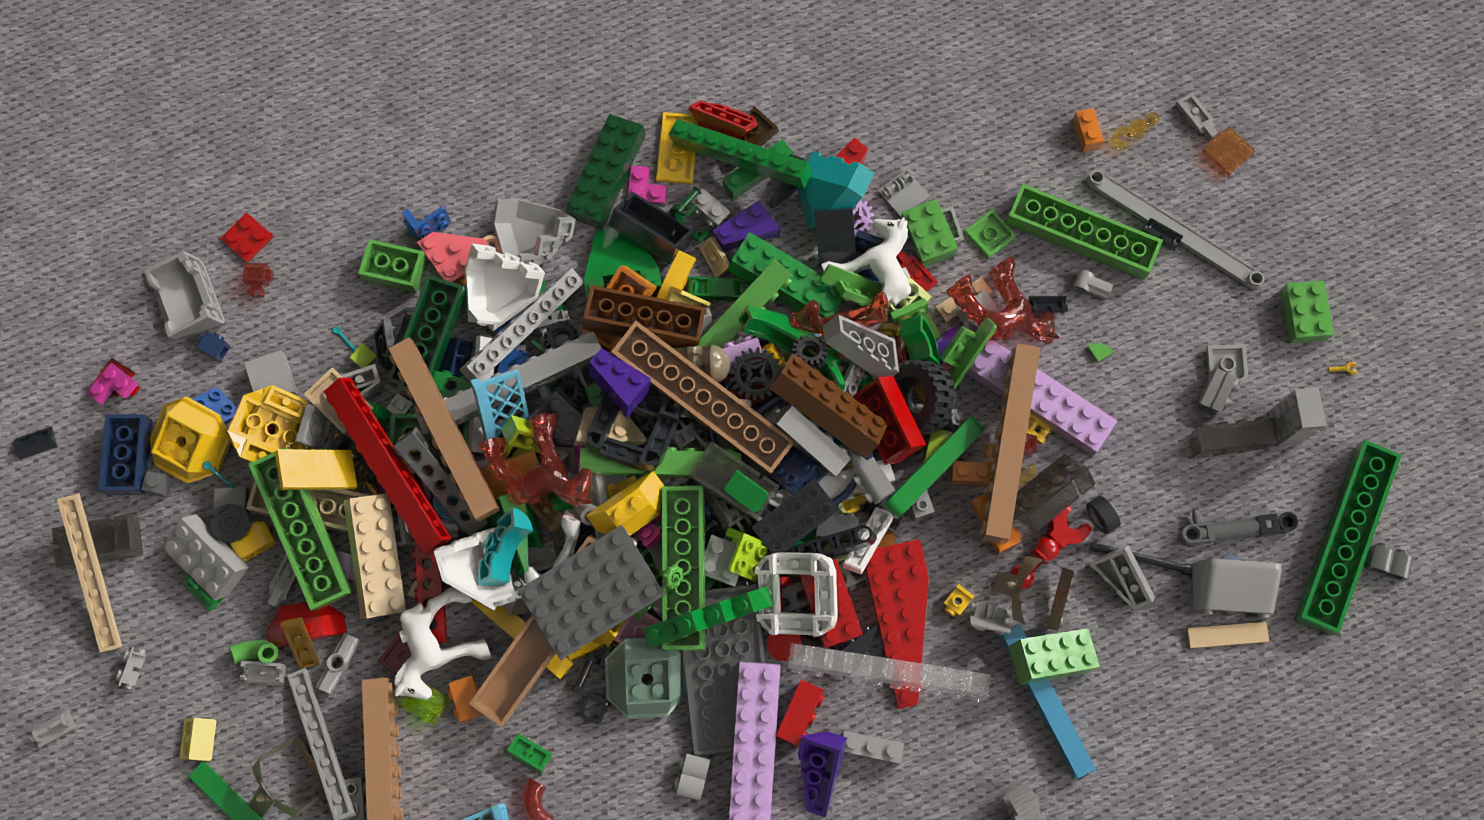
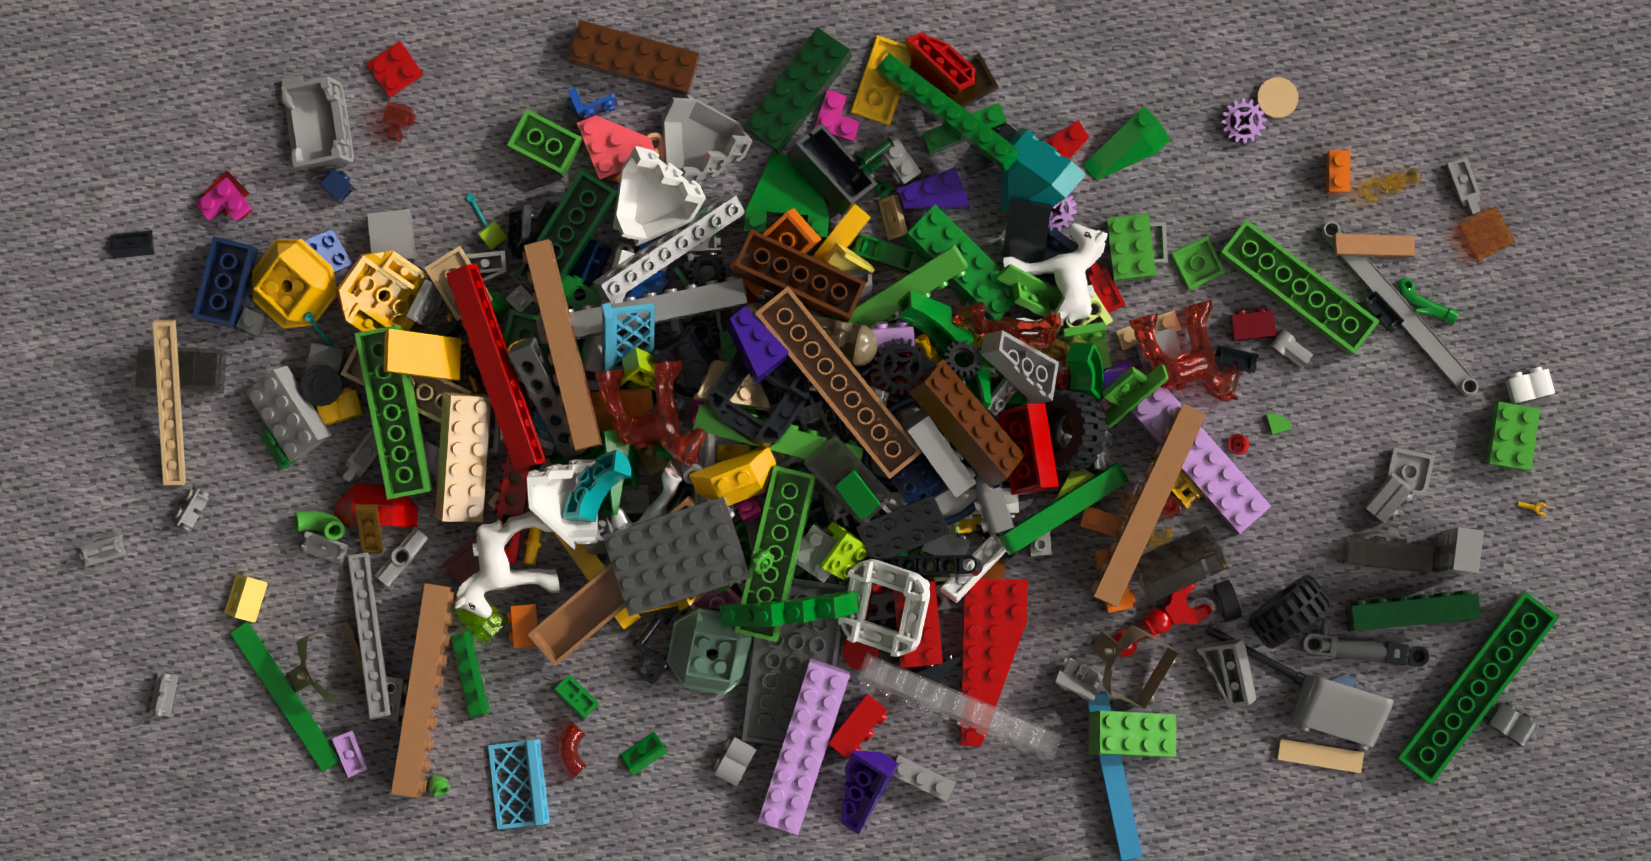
camera: 15 degrees right, 10 degrees up
light grey hinge [878,169,930,217] -> none
yellow brick [943,584,974,617] -> none
none -> green fence [451,631,491,718]
none -> yellow pin [522,527,542,566]
none -> reddish brown brick [568,20,700,95]
none -> green slope [620,731,668,776]
none -> green wedge [1082,106,1171,181]
none -> lavender gear [1221,98,1267,144]
none -> red tile [1227,434,1249,455]
none -> dark red brick [1230,308,1276,342]
none -> black tyre [1249,574,1331,649]
none -> tan tile [1257,77,1298,119]
none -> medium nougat tile [1333,234,1415,258]
none -> dark green brick [1345,590,1481,632]
none -> green plant [1397,278,1459,326]
none -> white brick [1505,367,1555,404]

